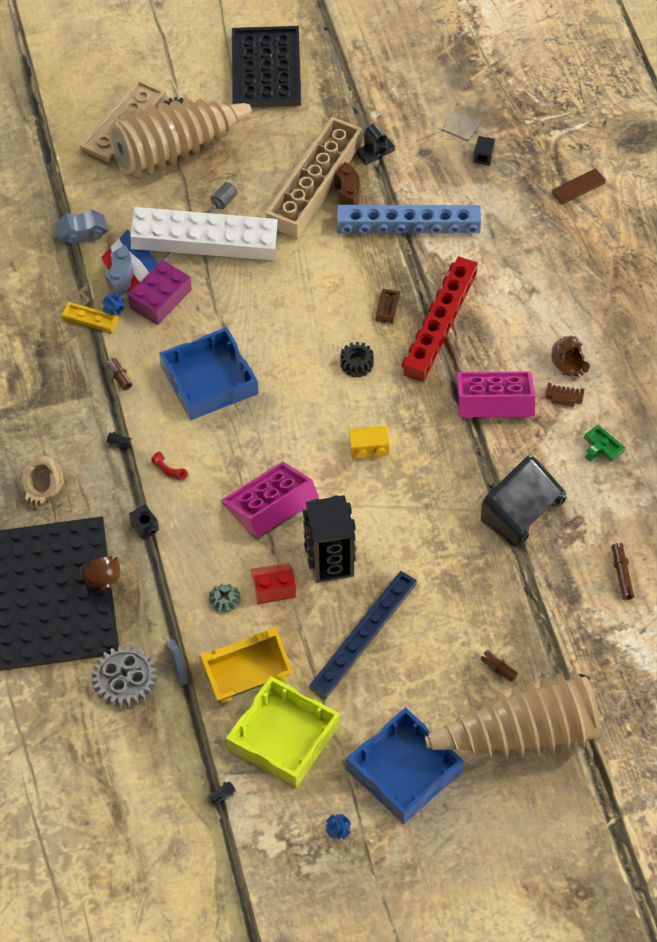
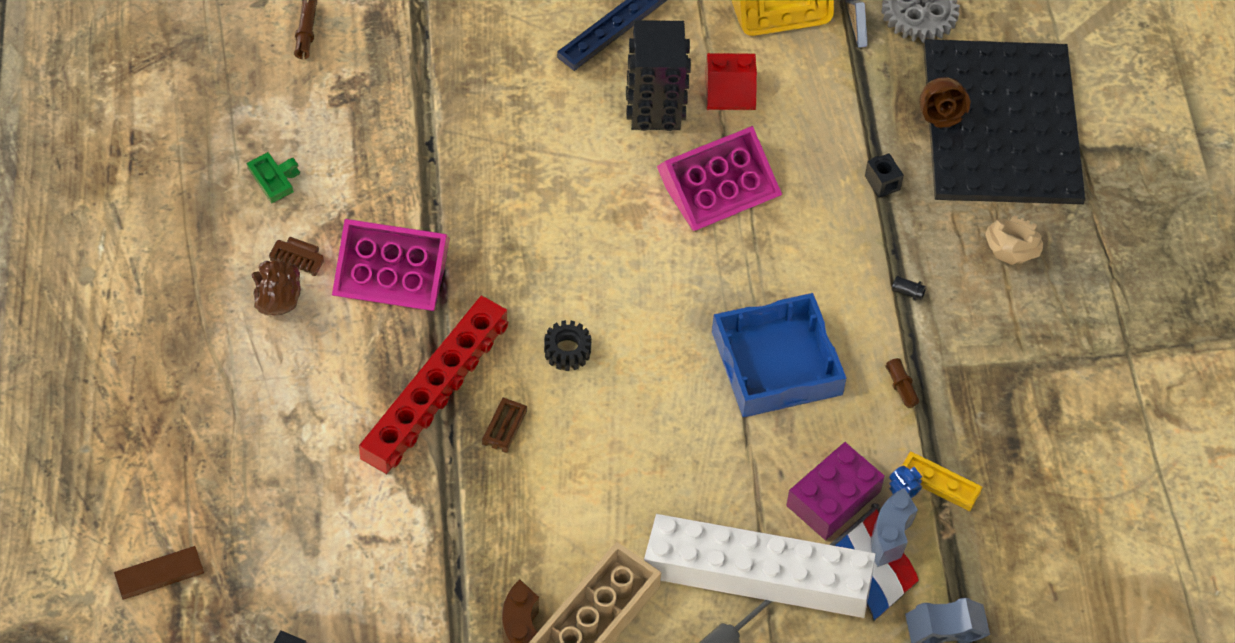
camera: 175 degrees left, 0 degrees up
red piece [151,452,188,479] -> none
sand green gear [209,583,240,612] -> none
medium blue brick [337,205,481,234] -> none
yellow brick [349,425,389,459] -> none
black windscreen [480,455,567,547] -> none

